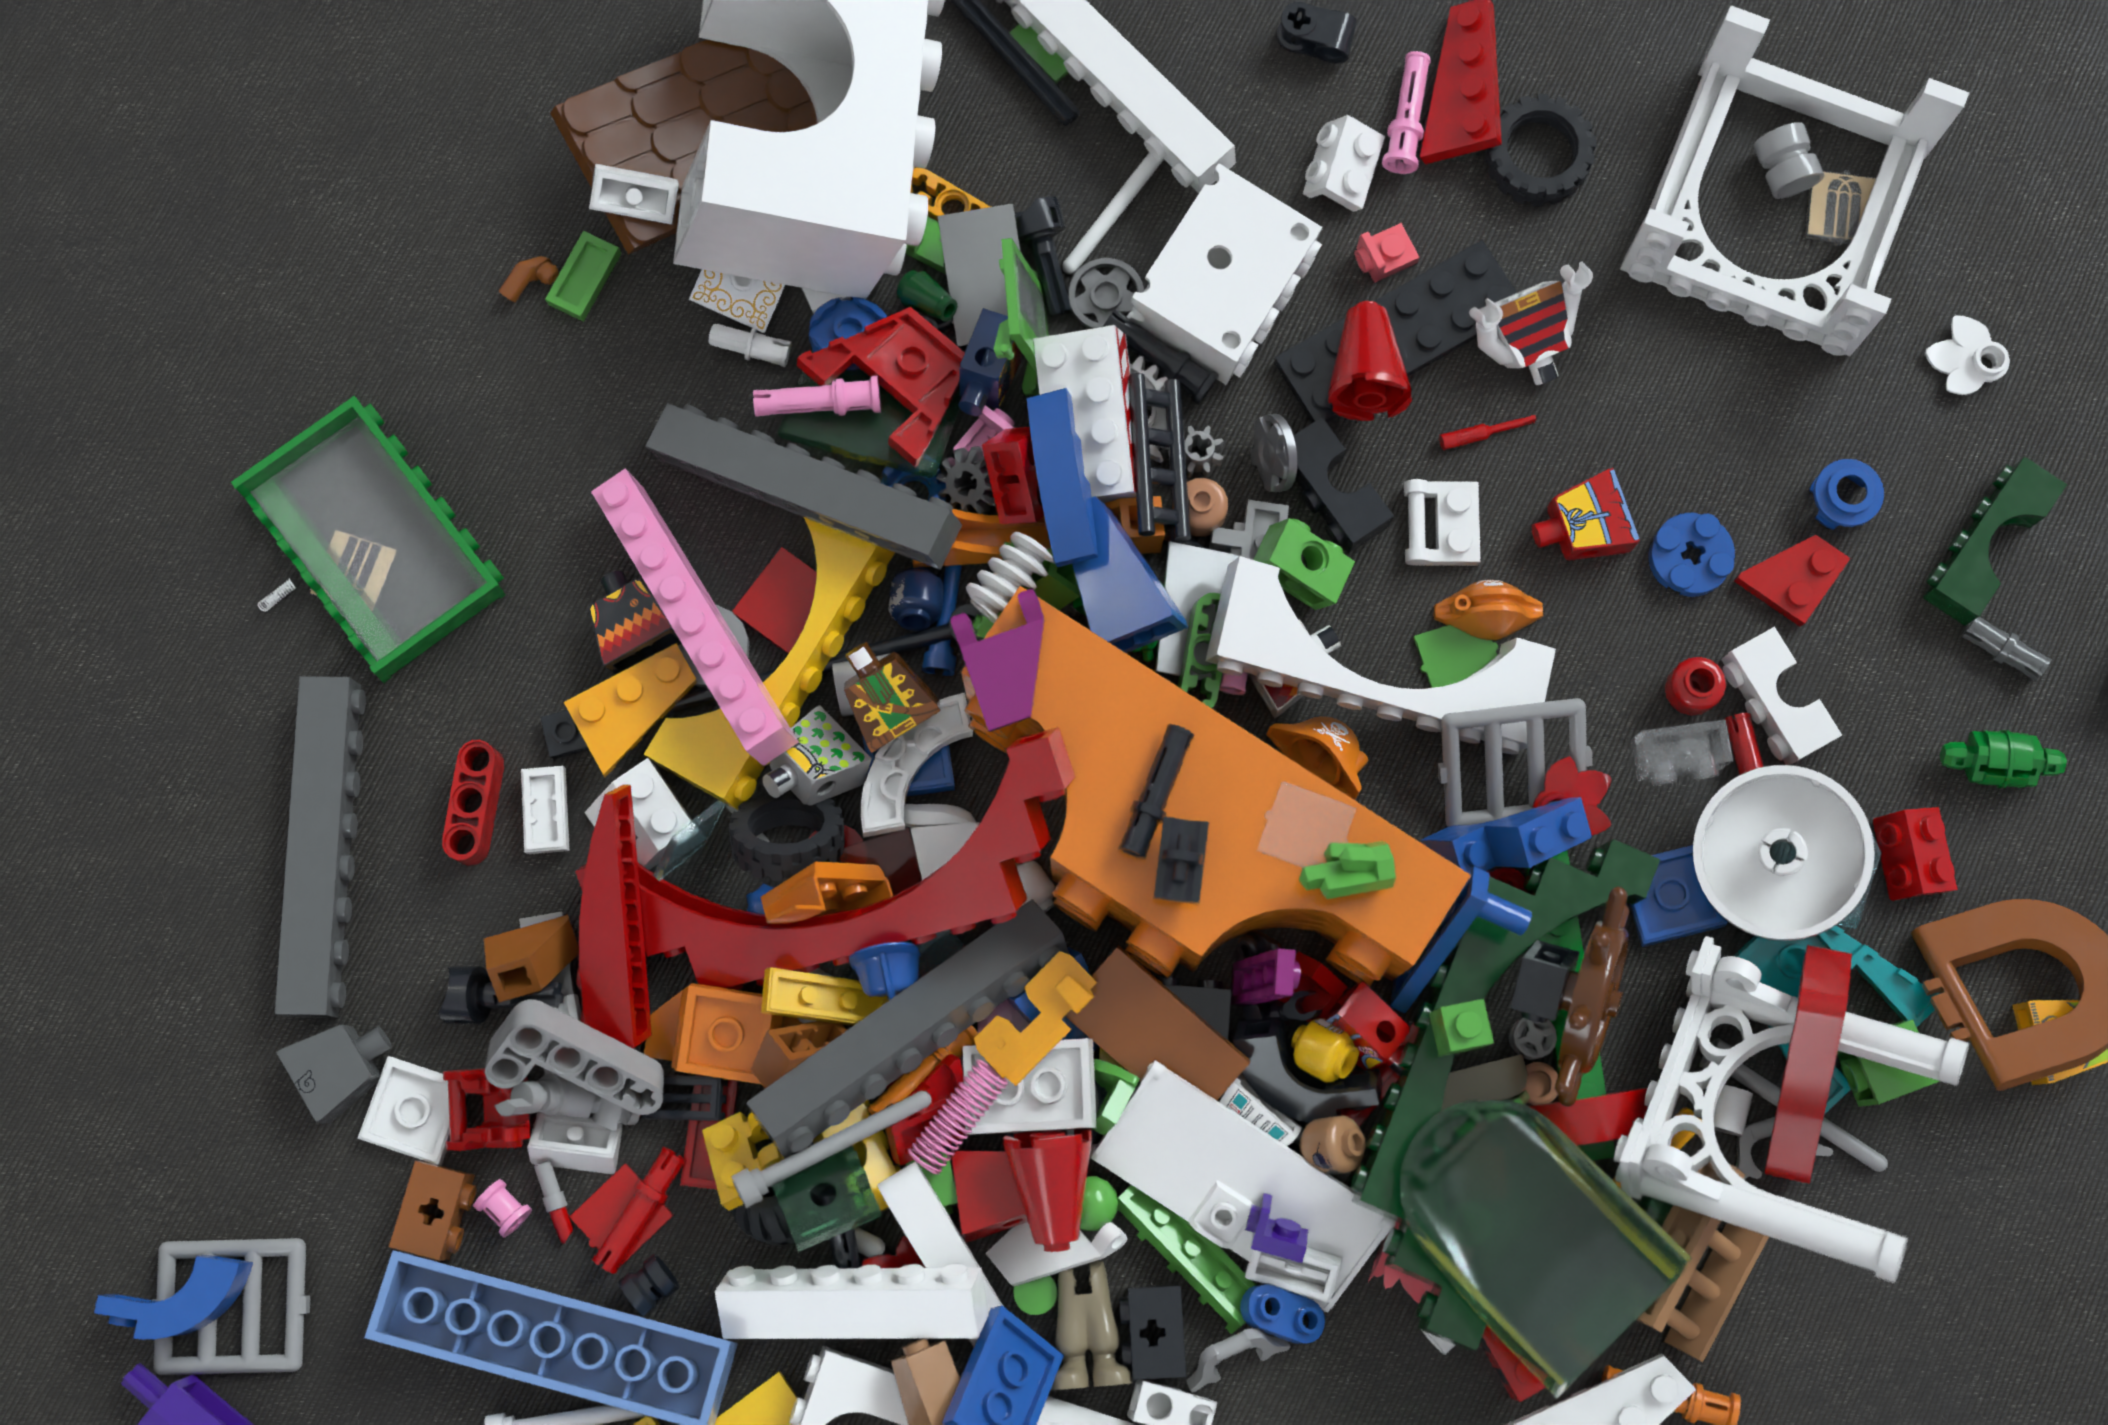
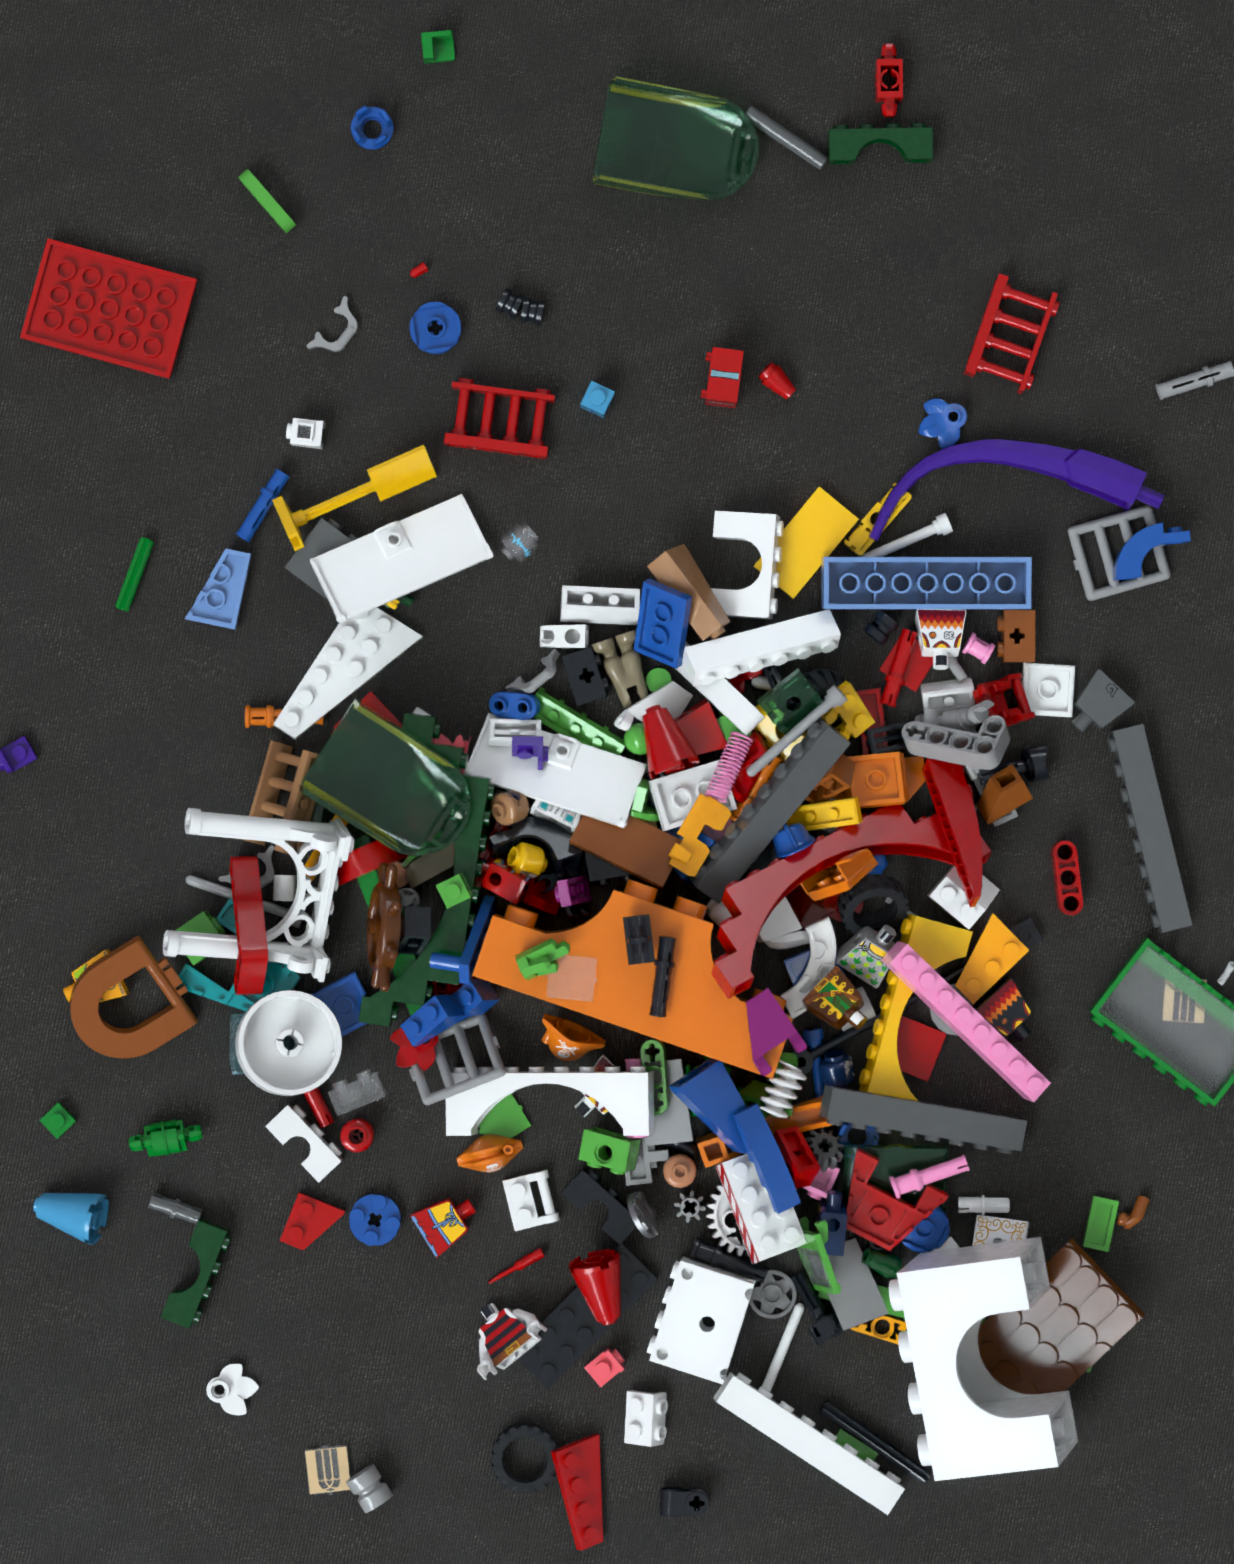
camera: 165 degrees right, 10 degrees up
white plate [521,766,570,854] -> none
white slope [589,164,679,224] -> none
clear light blue piece [653,800,725,881] -> none
black bar [1128,373,1191,542] -> none
bright pink pin [1382,51,1431,174] -> none
white arch [1620,6,1969,356] -> none
blue piece [1809,459,1884,530] -> none
red bracket [1873,807,1958,901] -> none
none -> torso [915,609,966,670]

